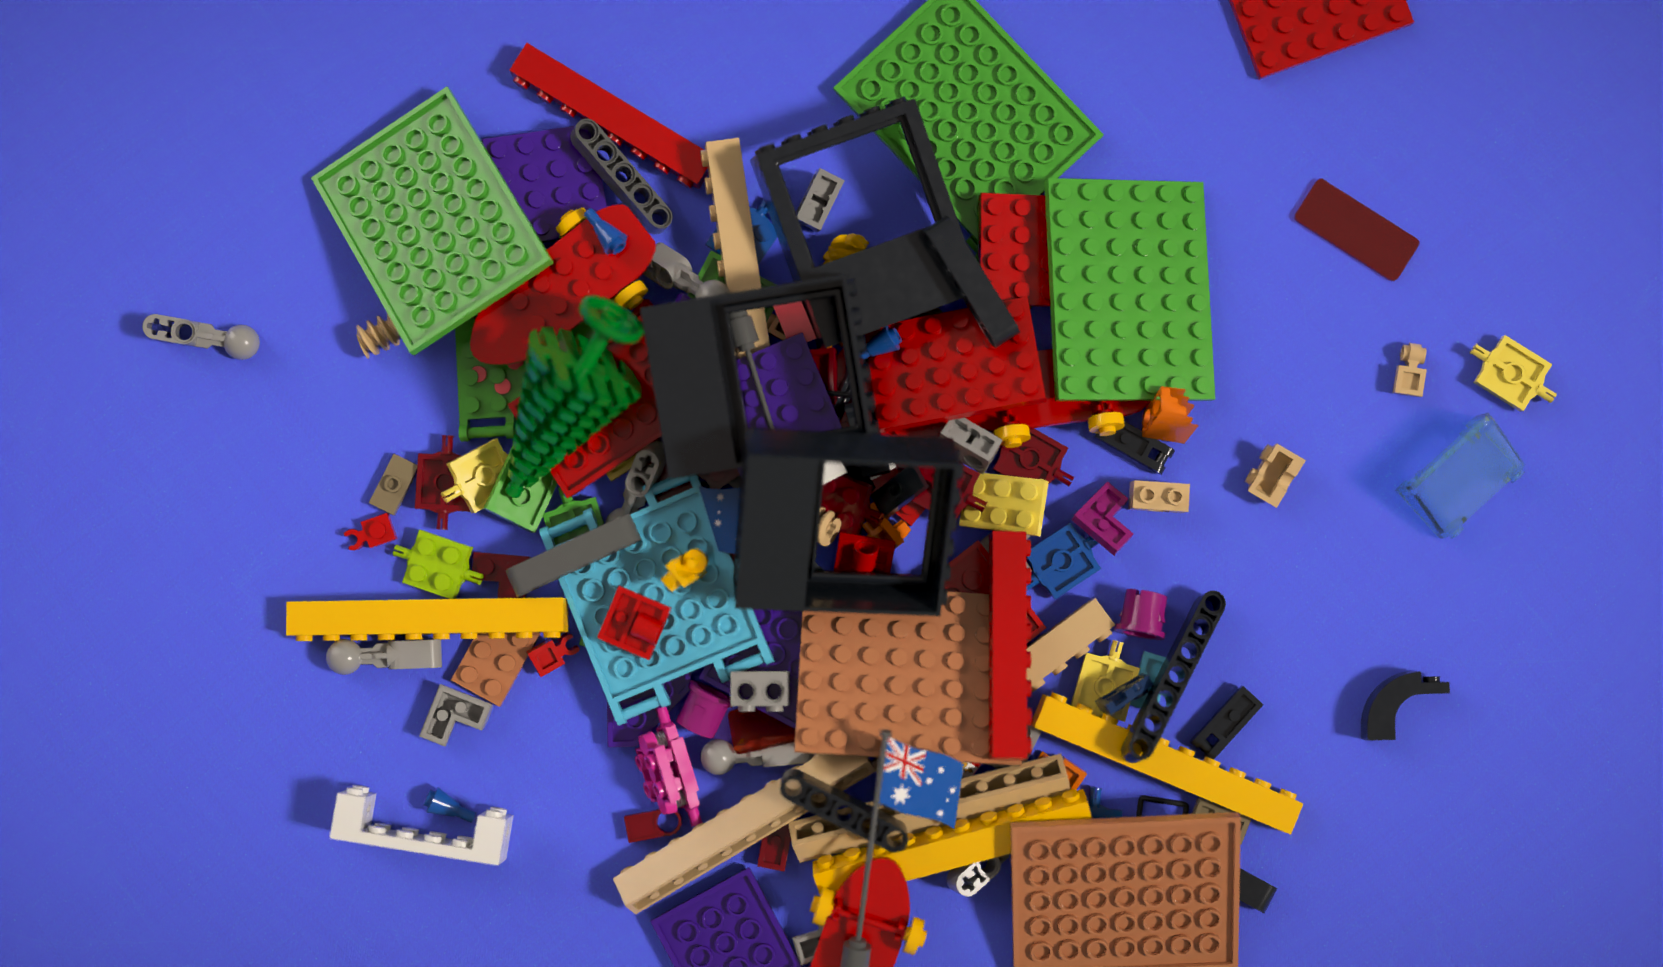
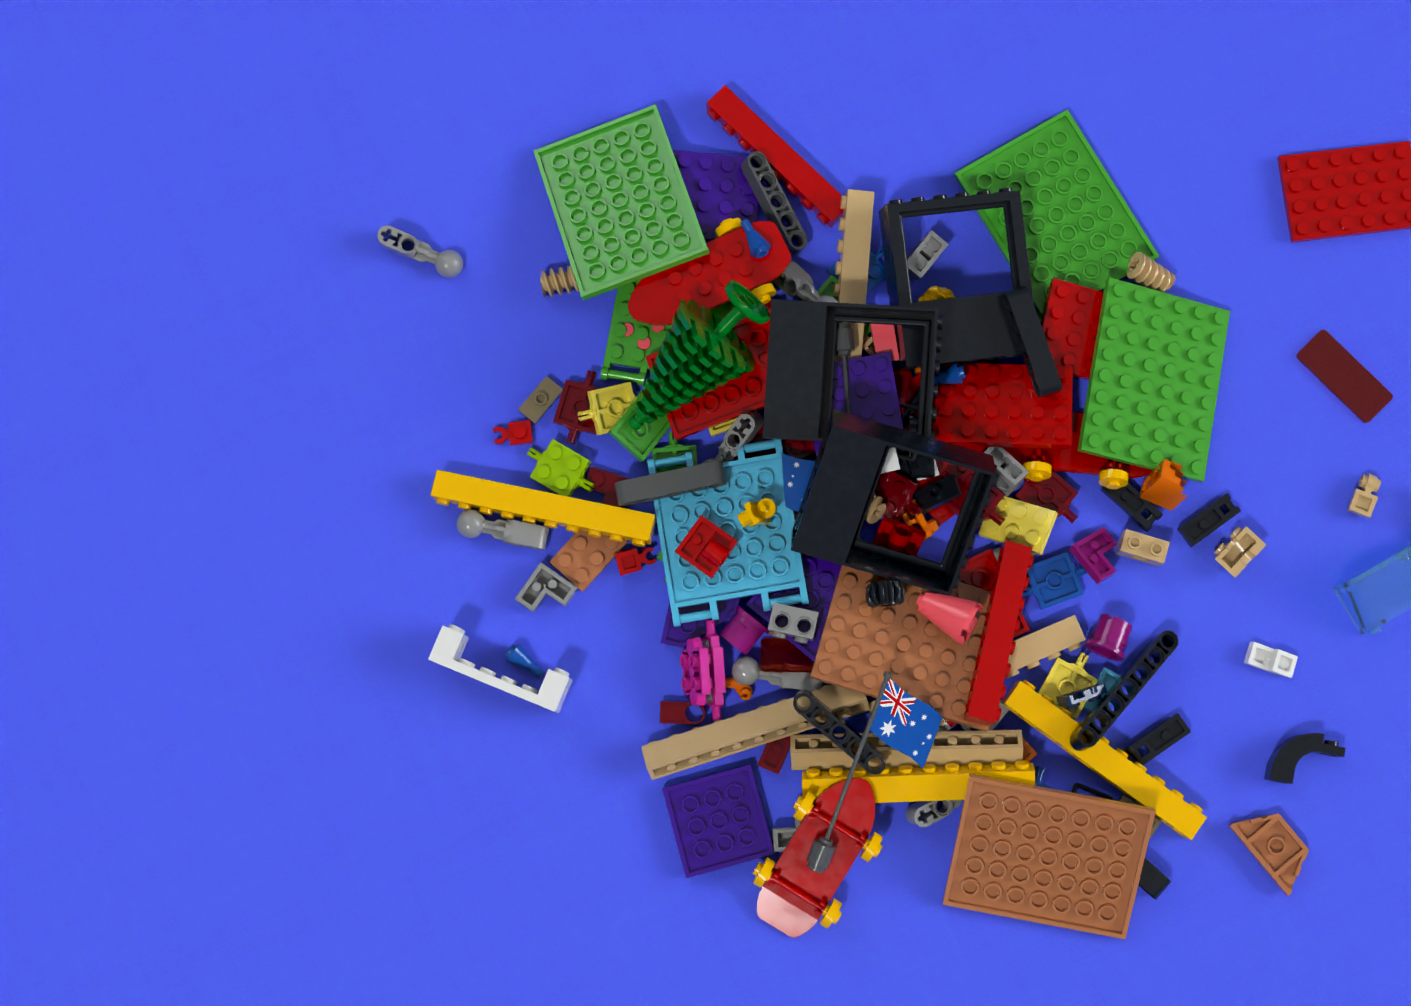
camera: 20 degrees right, 5 degrees down
none -> orange arm [725,677,753,700]
none -> black gear [865,580,905,608]
none -> coral cone [916,591,983,646]
none -> tan piece [1127,252,1176,292]
none -> black plate [1177,493,1241,547]
none -> nougat wing [1228,813,1309,896]
none -> white slope [1244,642,1298,678]

